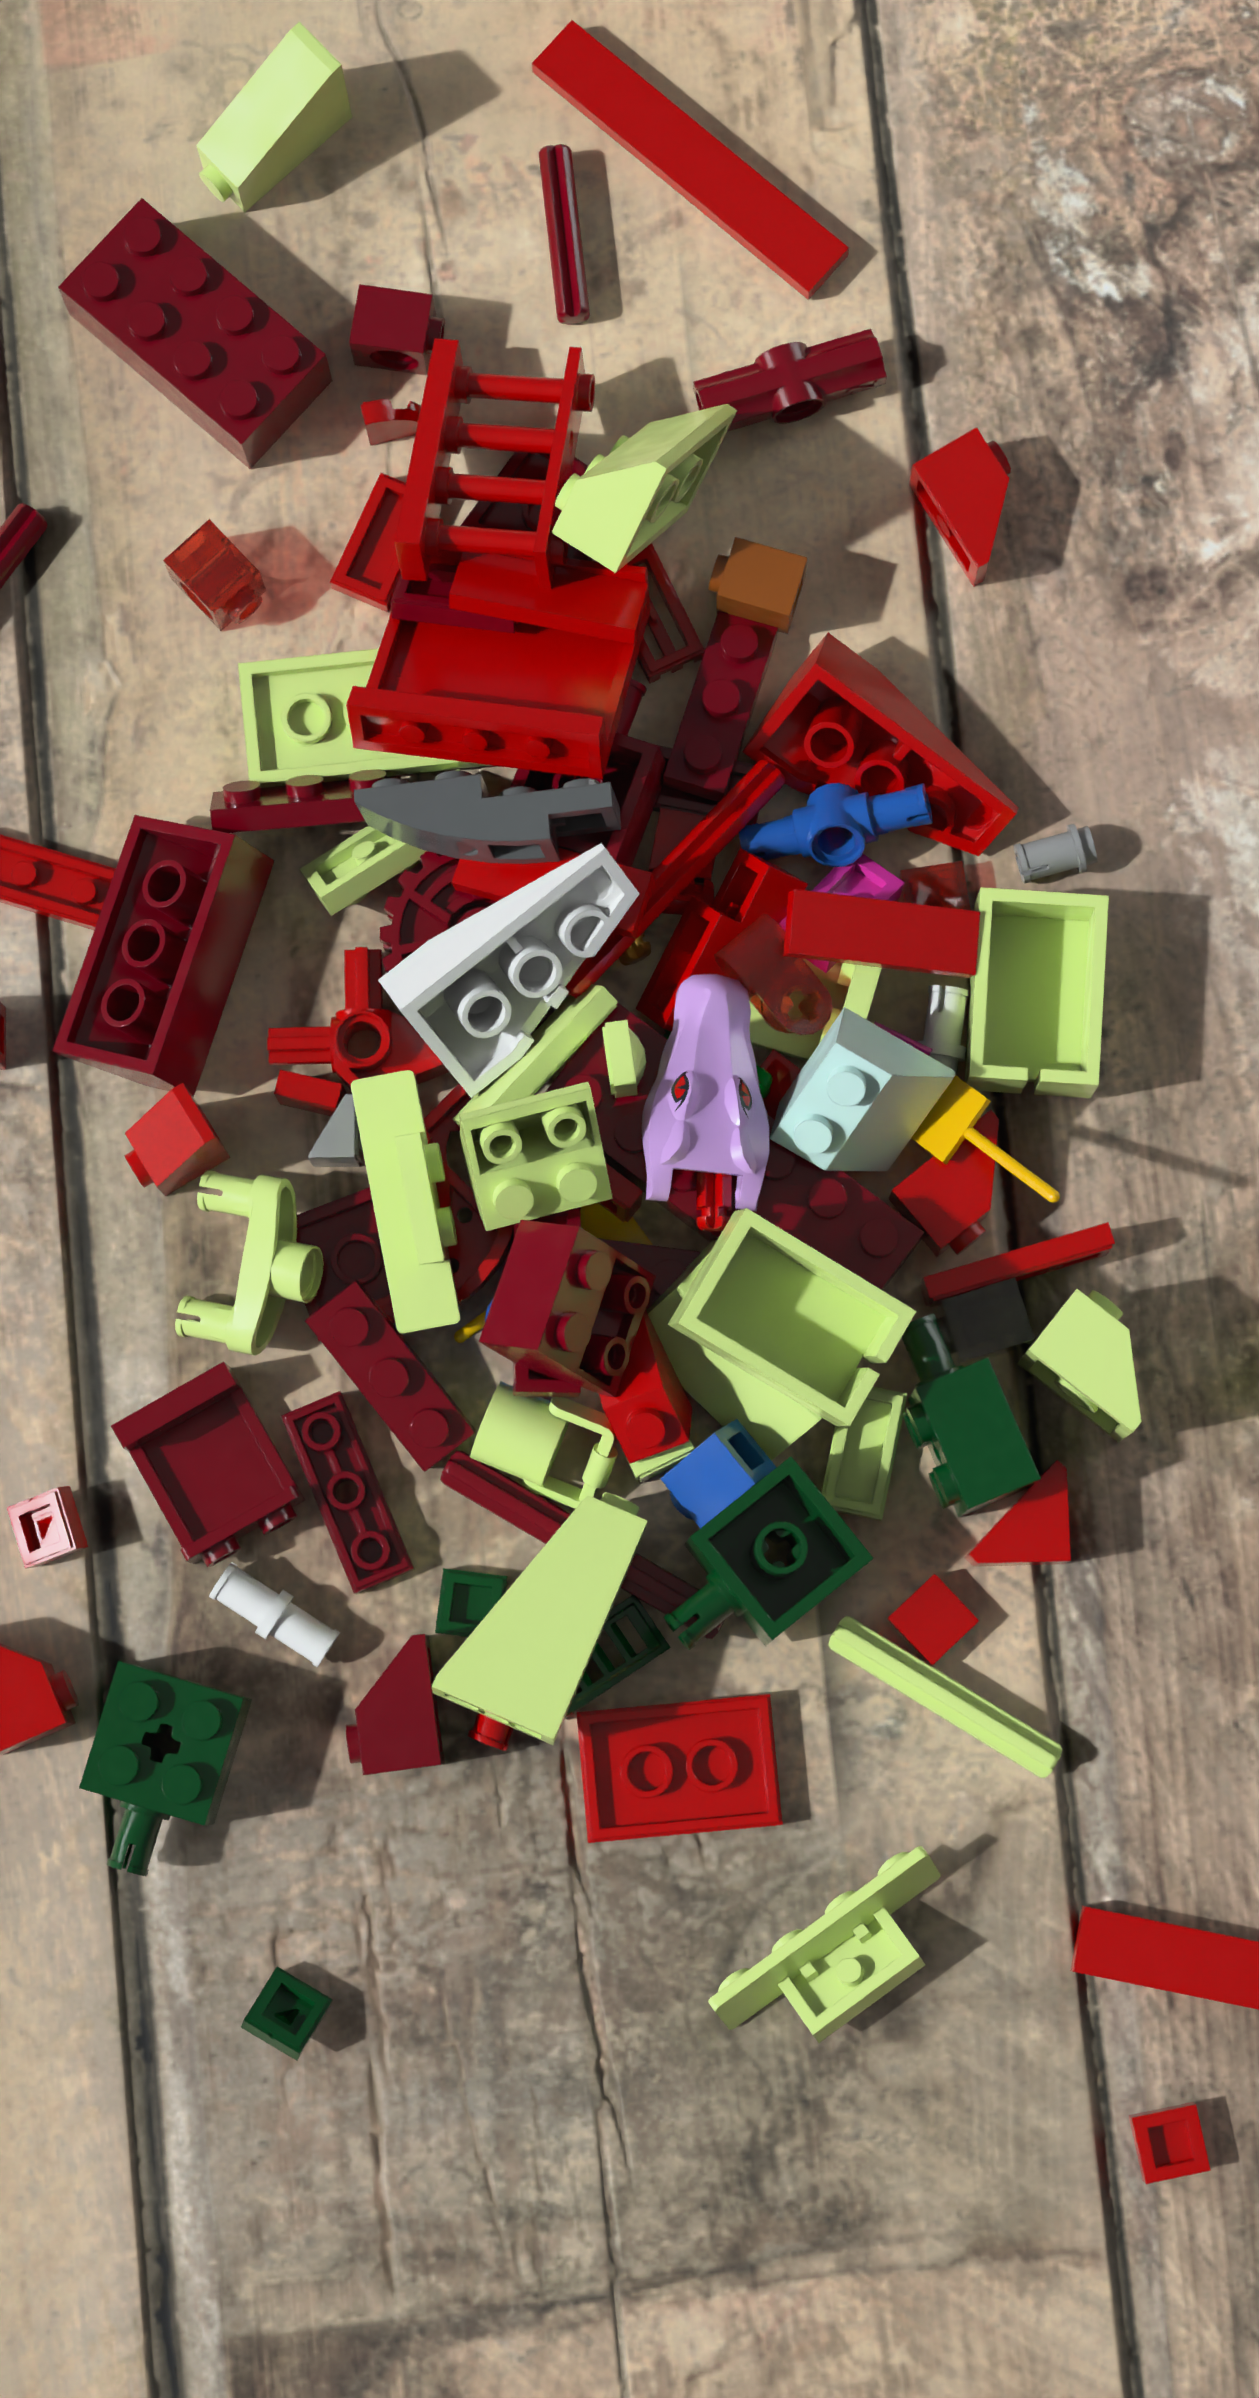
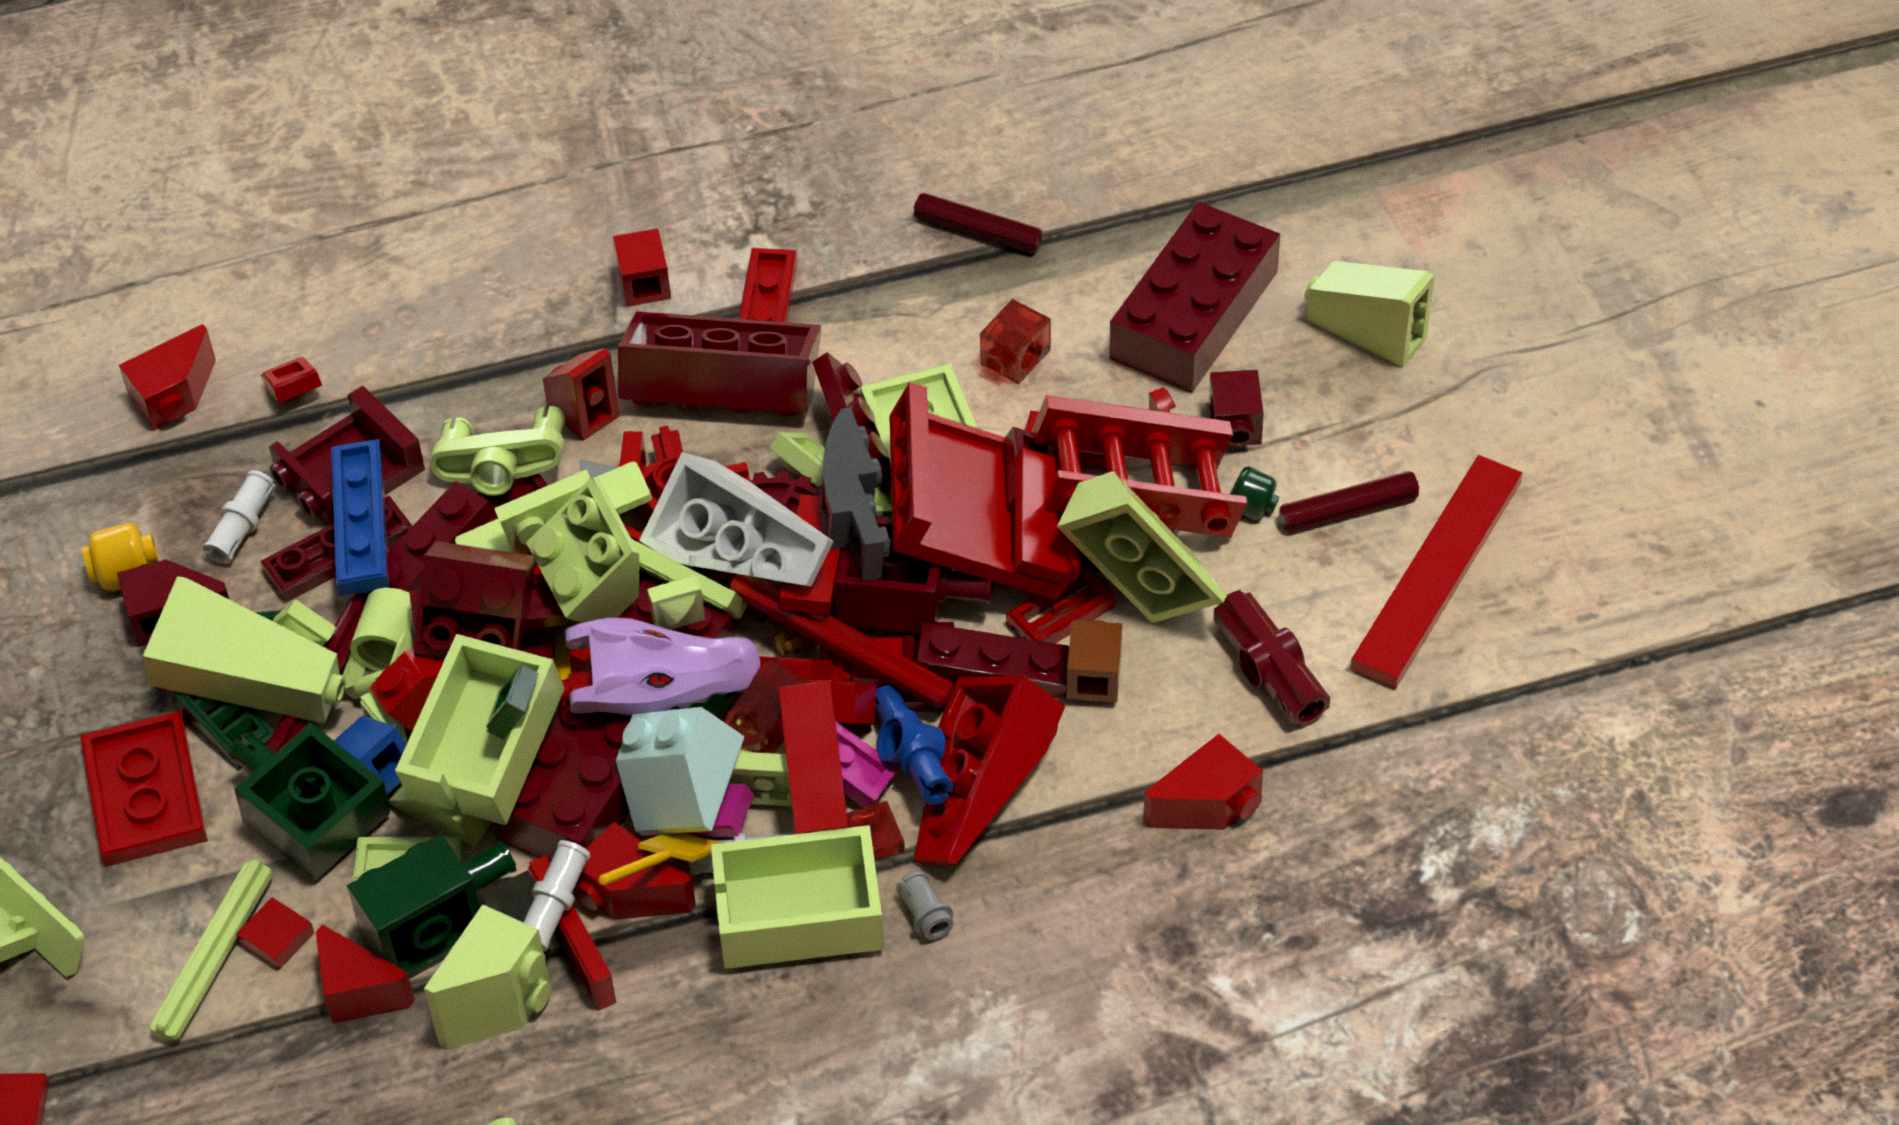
camera: 75 degrees right, 30 degrees down
dark green brick [79,1661,252,1876] -> none
none -> yellow head [82,522,159,592]
none -> yellowish green tile [273,600,336,646]
none -> blue tile [331,439,389,596]
none -> dark green tile [486,665,539,740]
none -> white pin [523,840,590,952]
none -> dark green piece [1230,466,1280,521]

